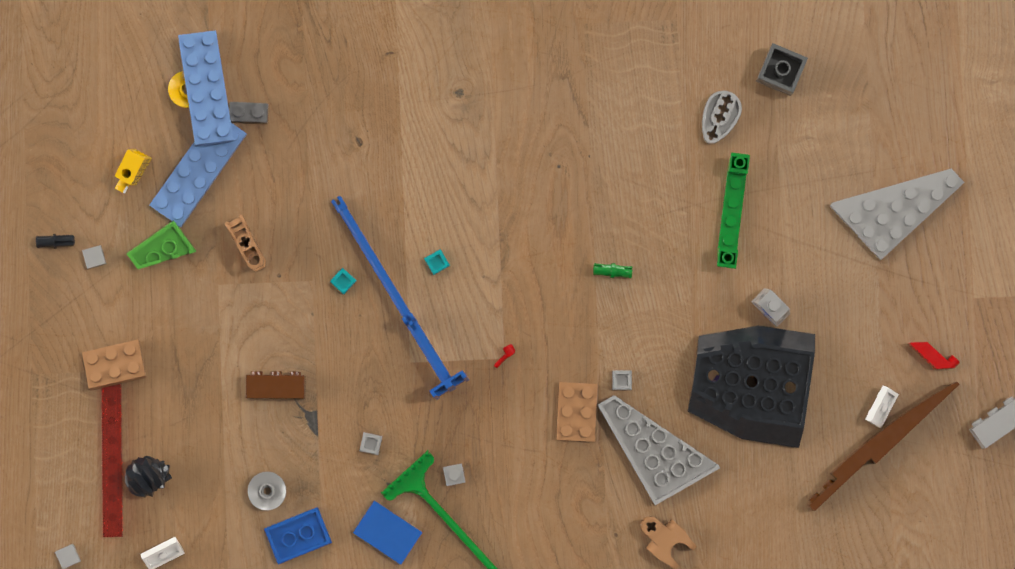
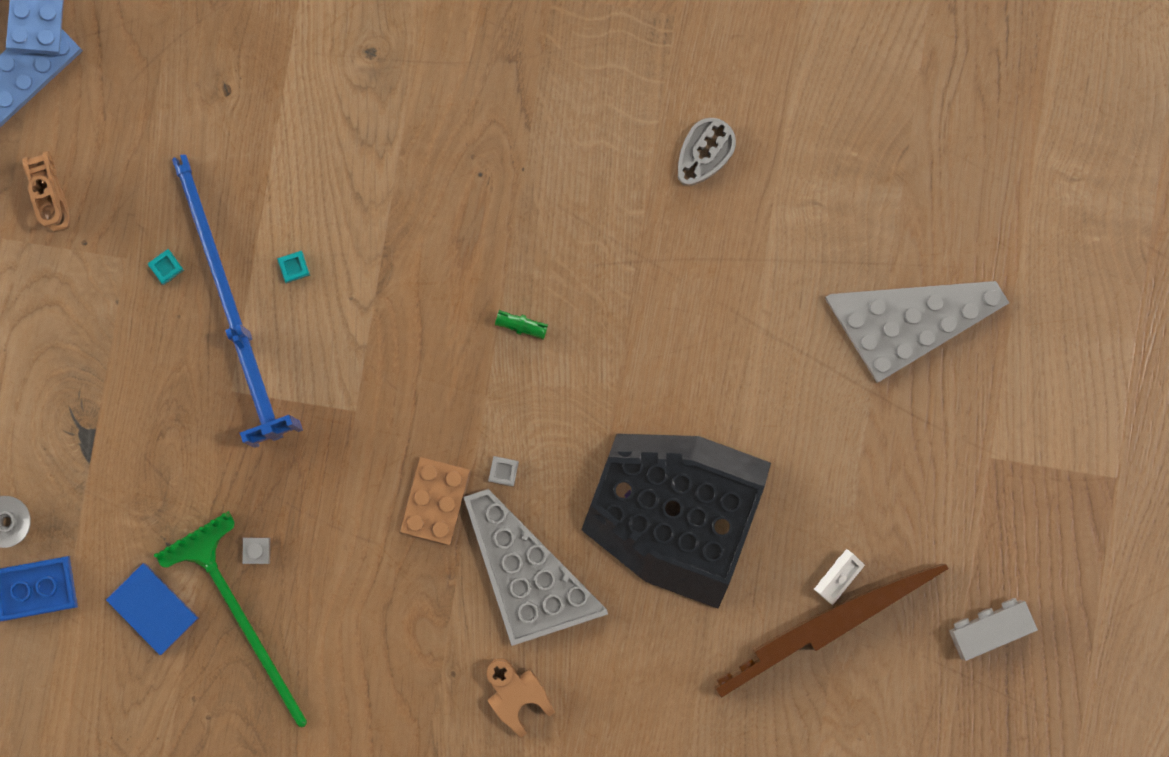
camera: 15 degrees right, 0 degrees up
flat silver plate [229,102,269,123] -> none
reddish brown brick [246,371,306,399] -> none
light grey tile [359,432,383,455] -> none
red hand [494,344,515,368] -> none
green slope [717,152,750,269] -> none
light grey torso [751,288,790,327] -> none
dark grey brick [756,43,808,96] -> none
red piece [908,342,960,369] -> none

